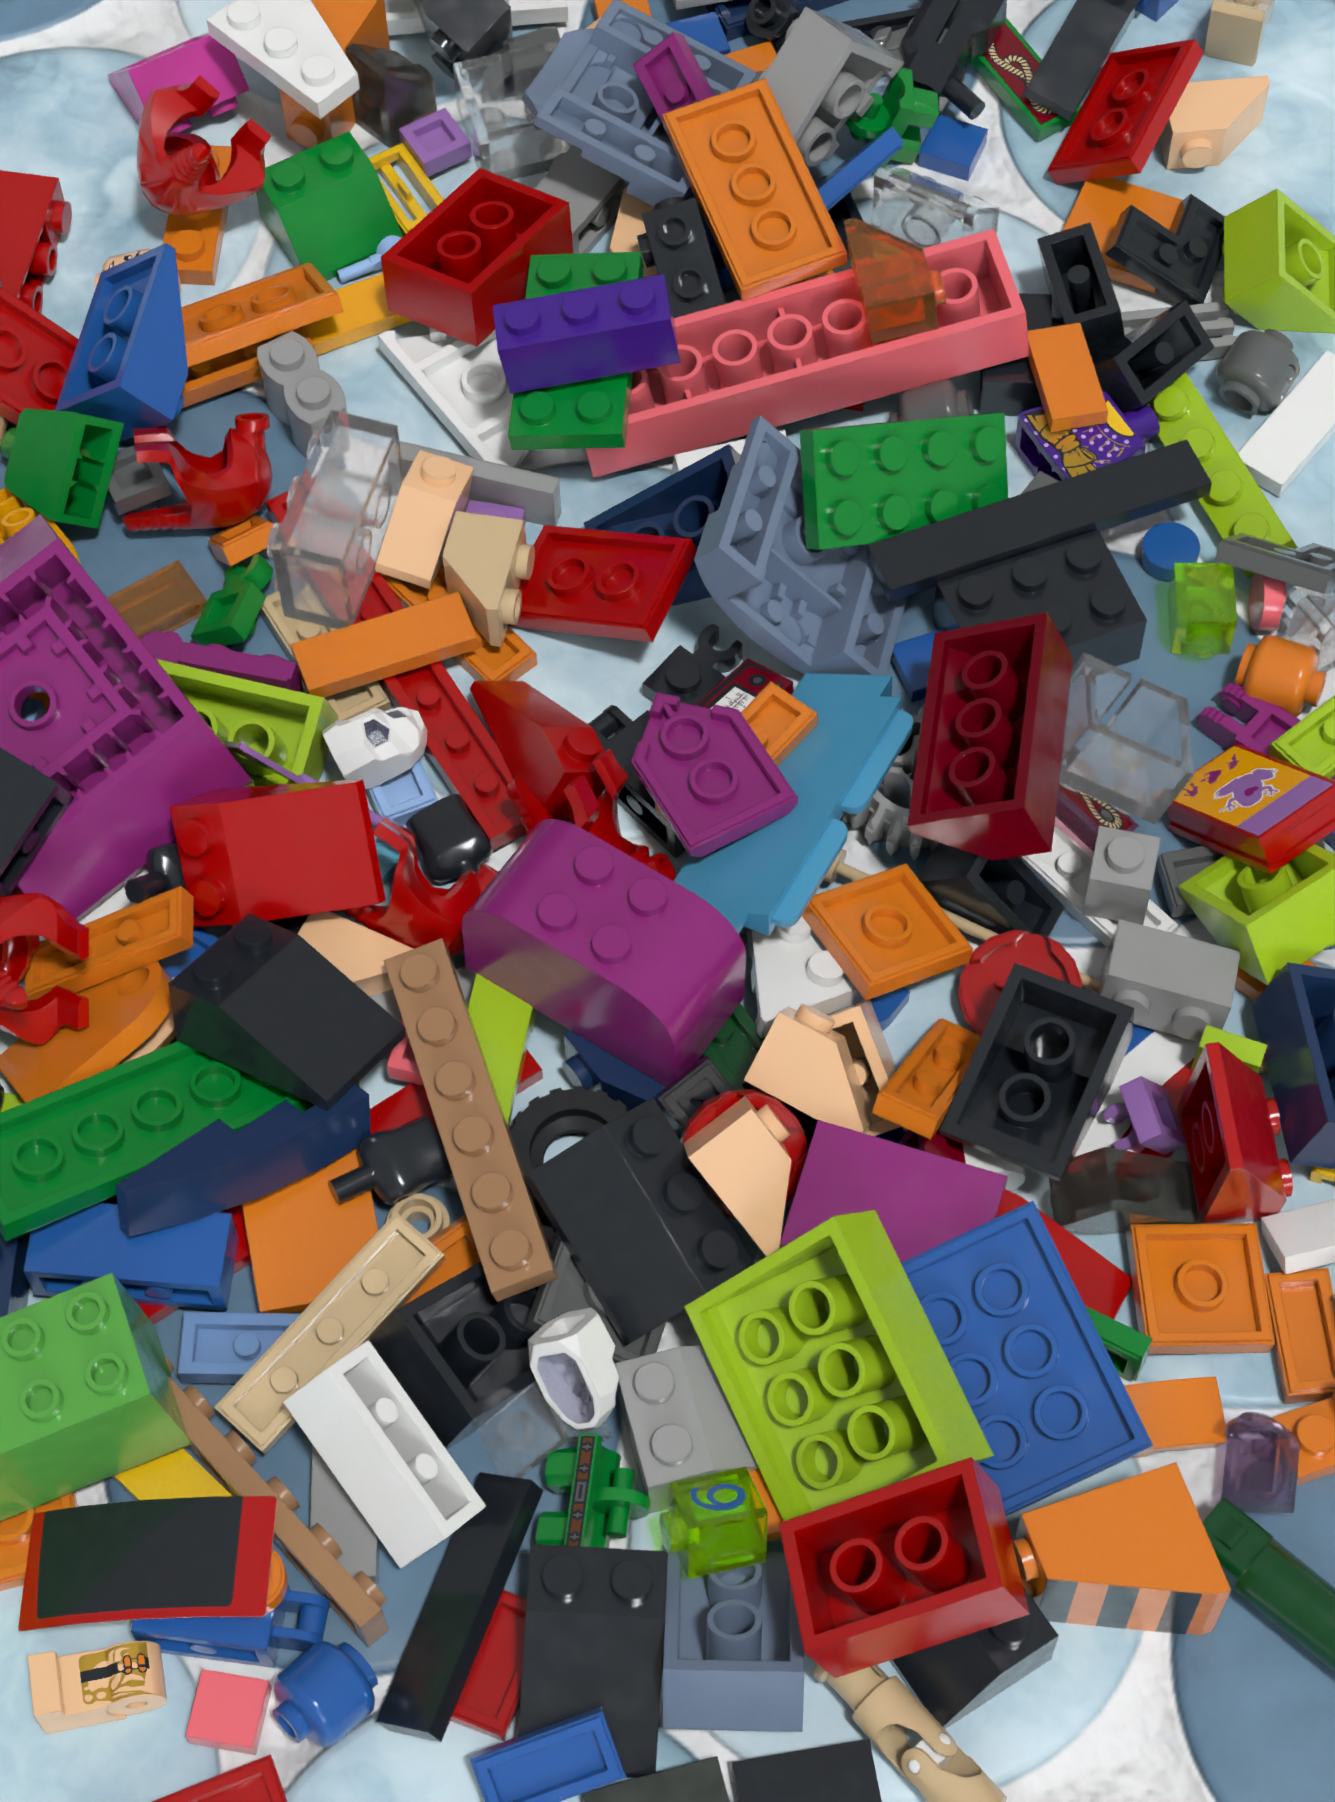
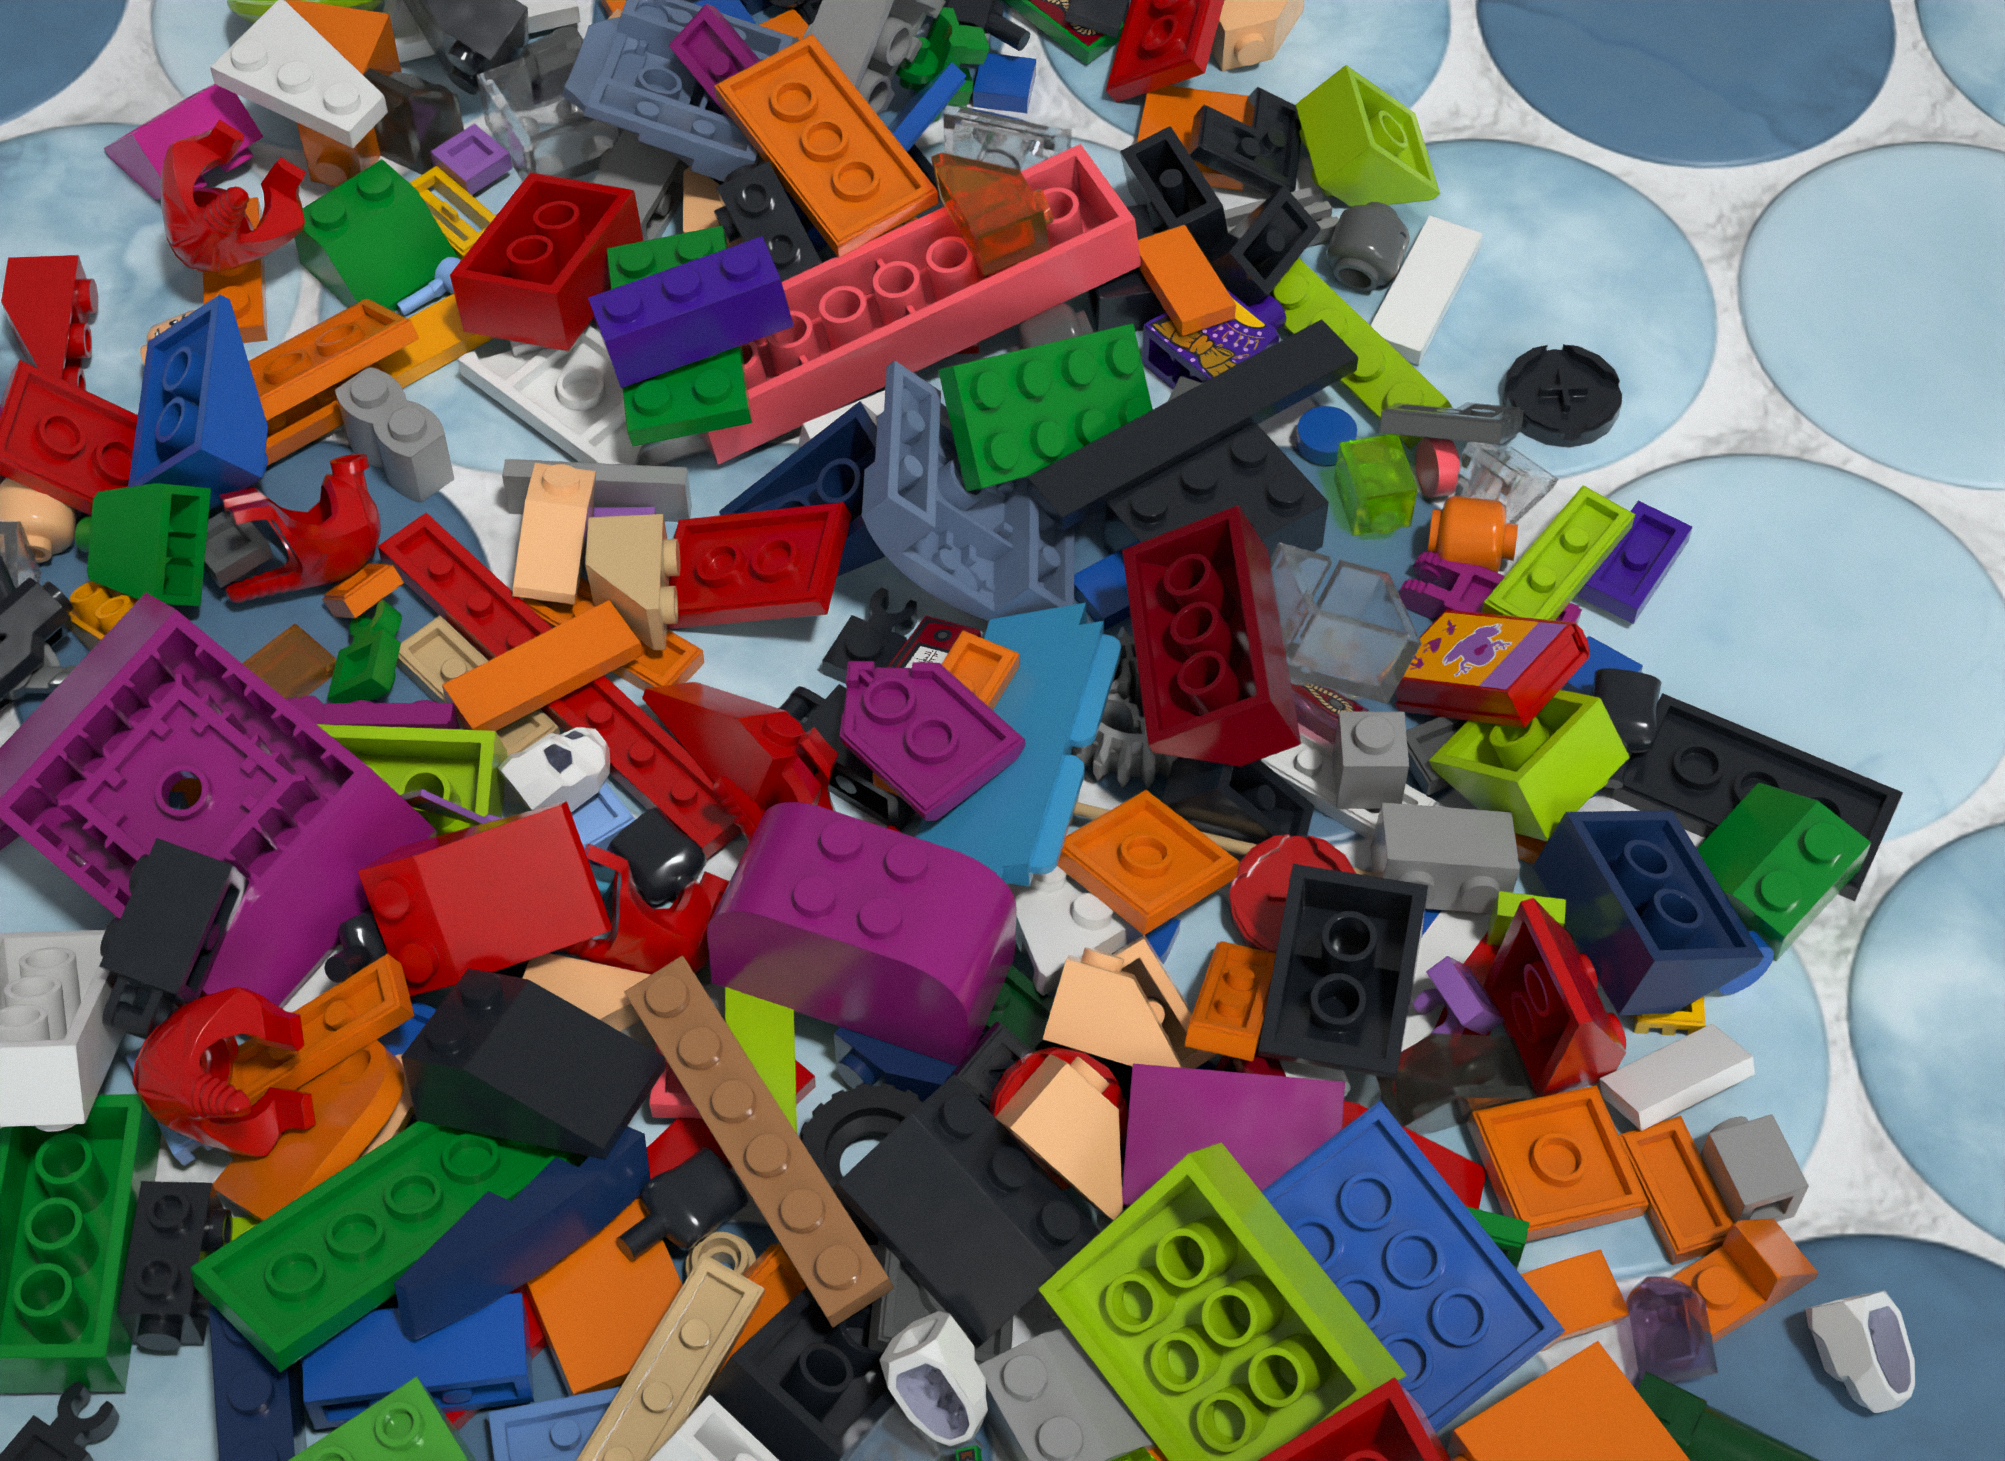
camera: 15 degrees left, 5 degrees down
clear brick [267,410,404,629] -> none

